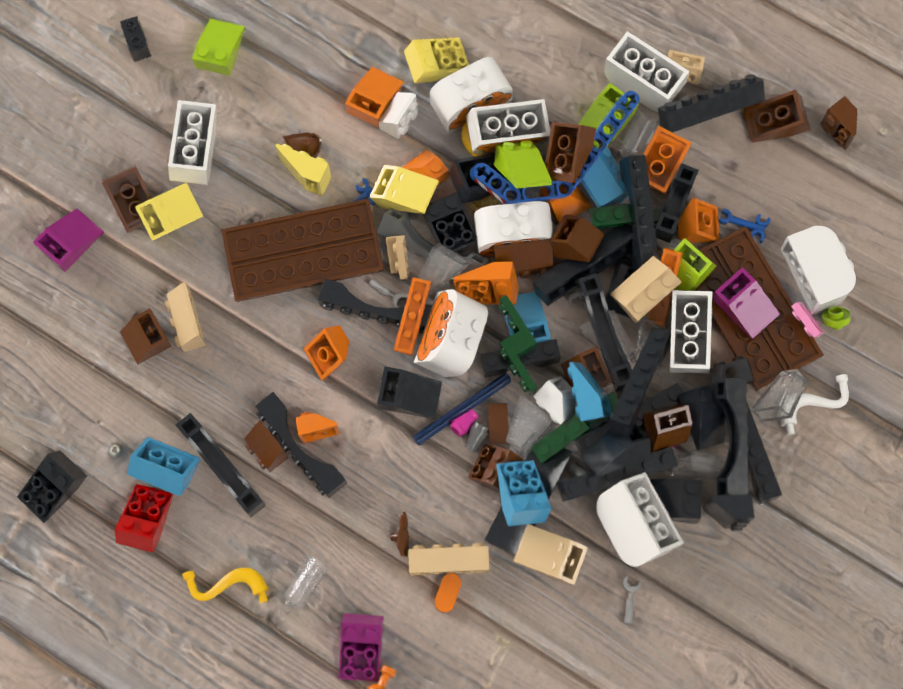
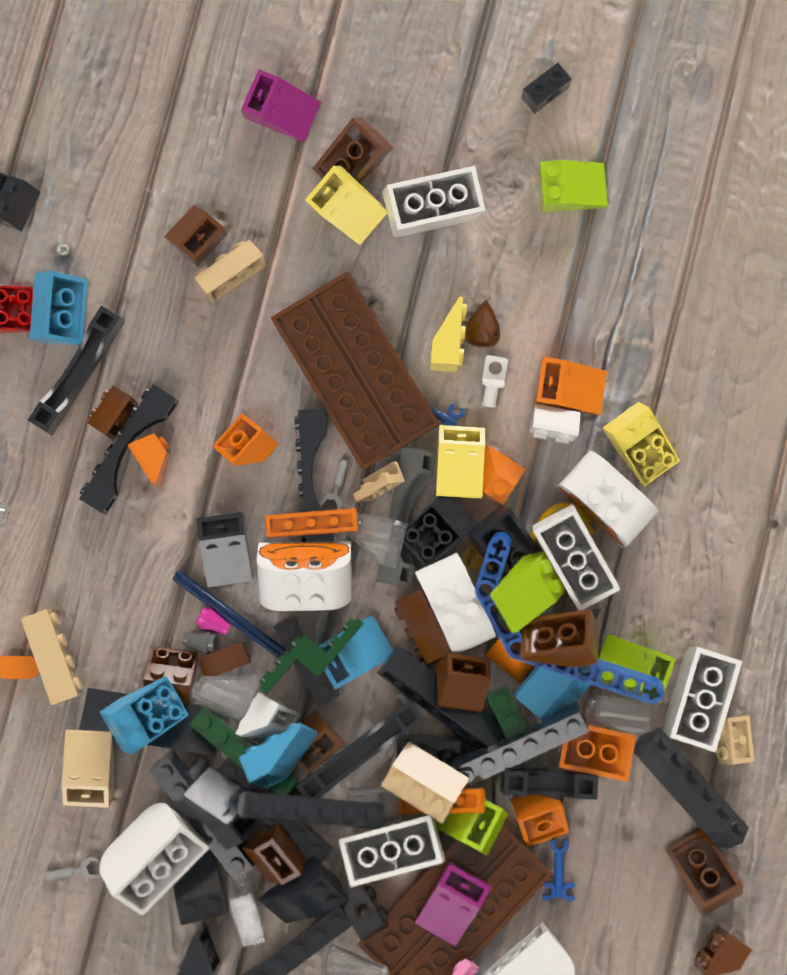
camera: 65 degrees right, 10 degrees up
reddish brown piece [390,512,409,557] -> none
orange slope [453,262,519,305] -> none
black arch [715,378,749,496] -> none
none -> white bracket [482,355,508,408]

